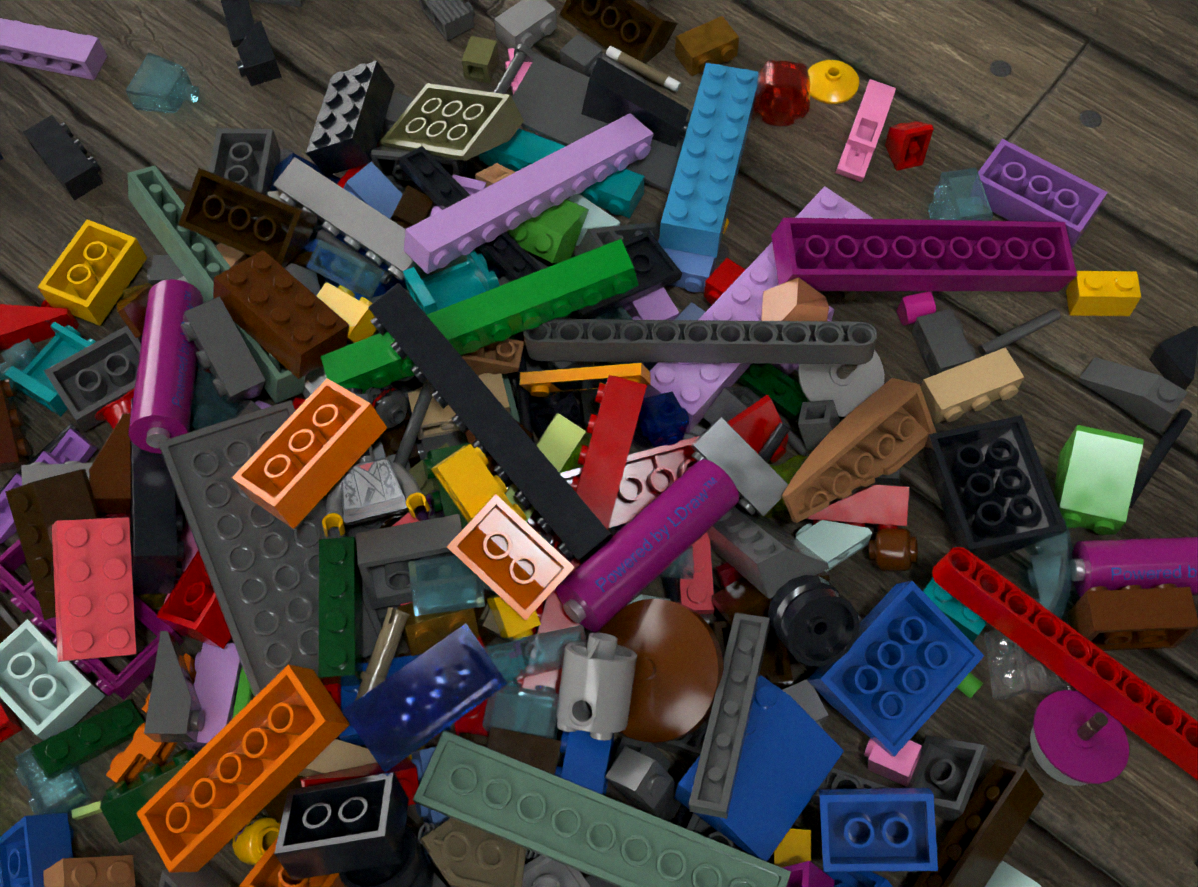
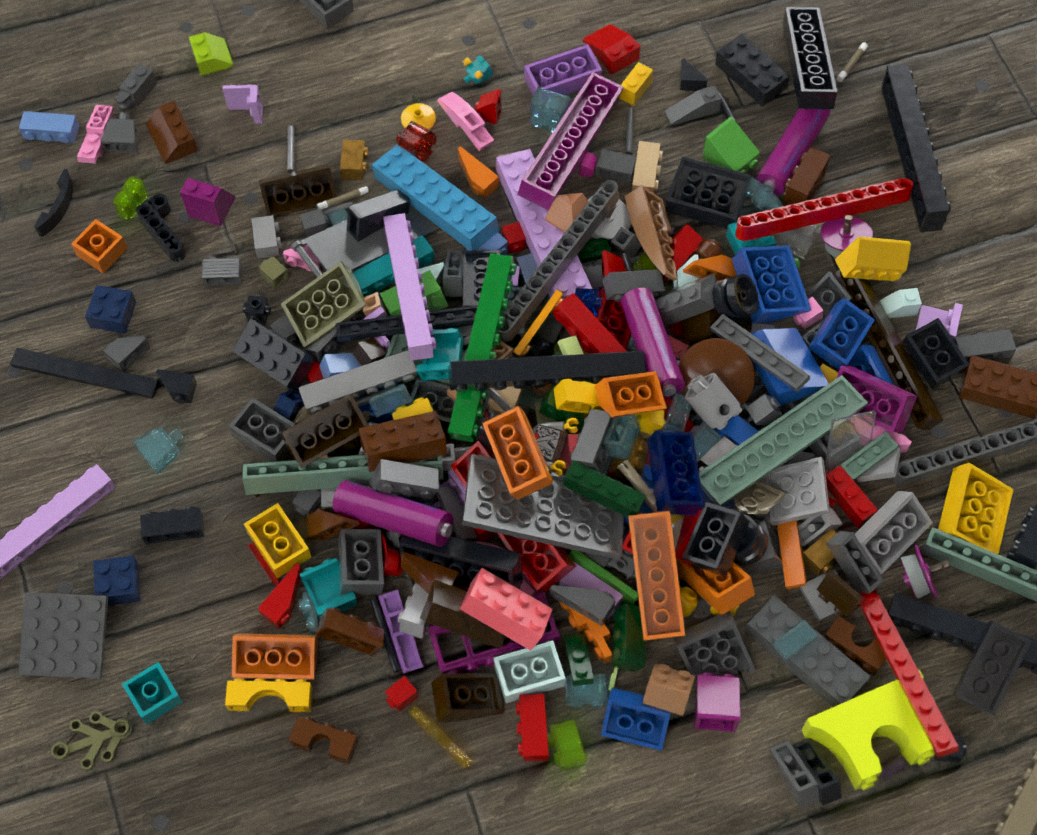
camera: 60 degrees left, 0 degrees up
none -> black brick [243,295,271,325]
none -> orange slope [458,146,499,200]
none -> teal piece [463,55,494,84]
none -> red slope [582,24,641,75]
none -> orange slope [683,255,737,281]
none -> yellow slope [835,236,911,281]

